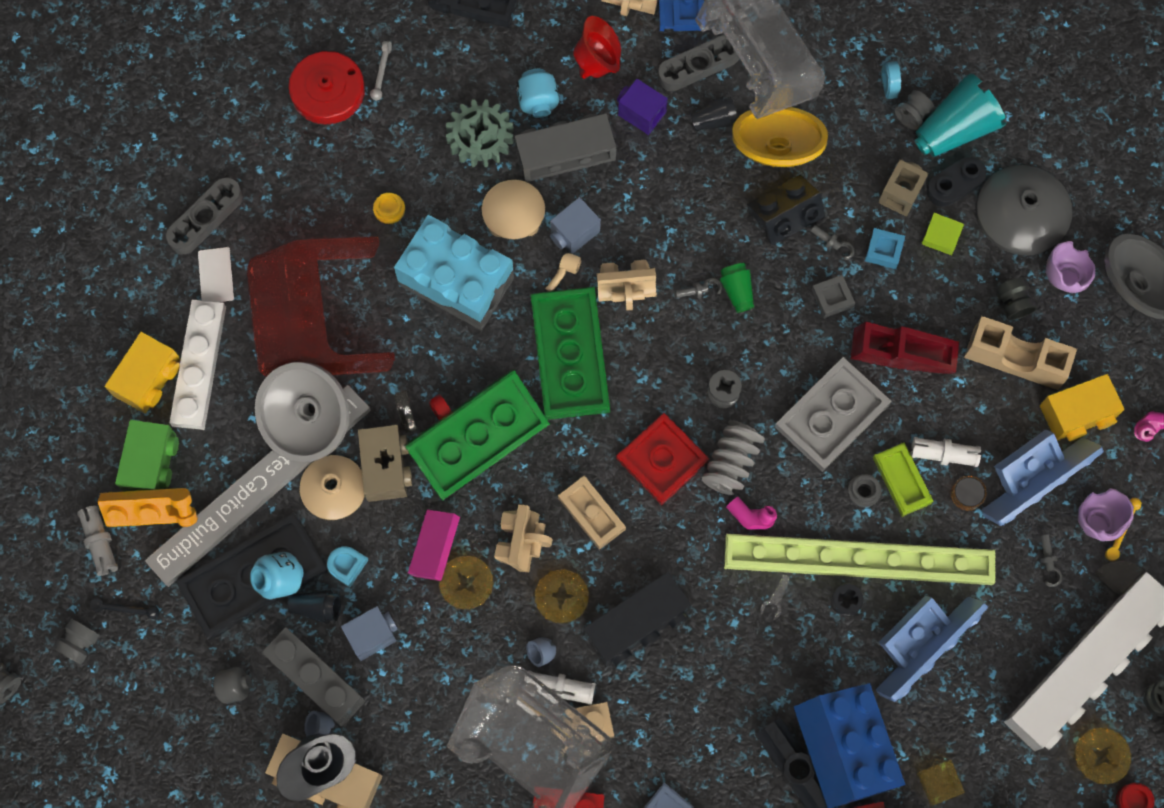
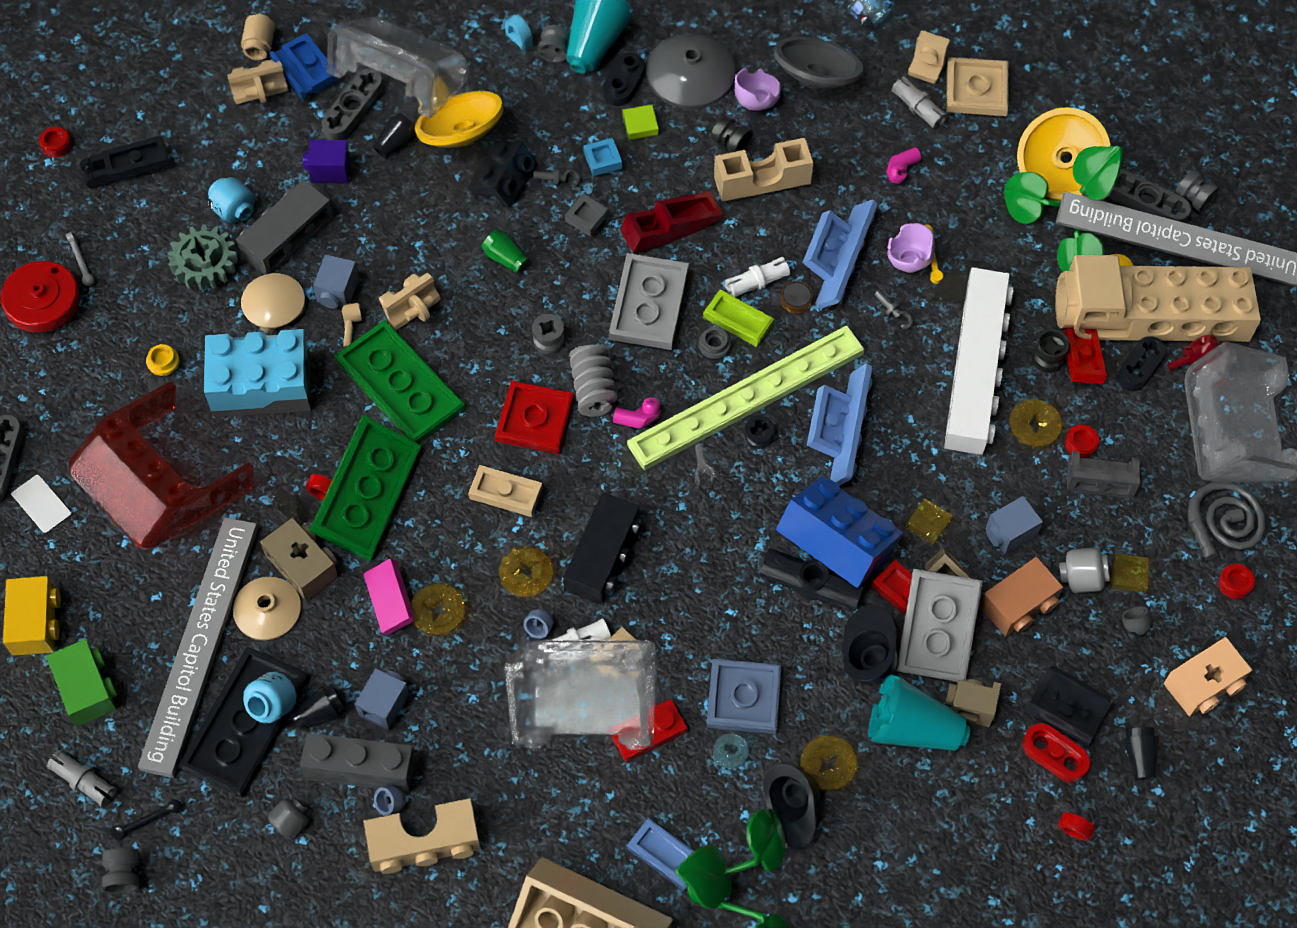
camera: 35 degrees left, 10 degrees down
light orange plate [97,488,198,527] -> none
white plate [169,300,226,430] -> none
light grey dish [255,362,349,462] -> none
black piece [276,733,355,801] -> none
medium azure tile [327,546,368,588] -> none
tan hips [494,505,553,573] -> none
red piece [573,16,621,79] -> none
dark grey hand [674,277,722,298] -> none
dark tan brick [879,160,929,217] -> none
yellow brick [1040,374,1125,441] -> none

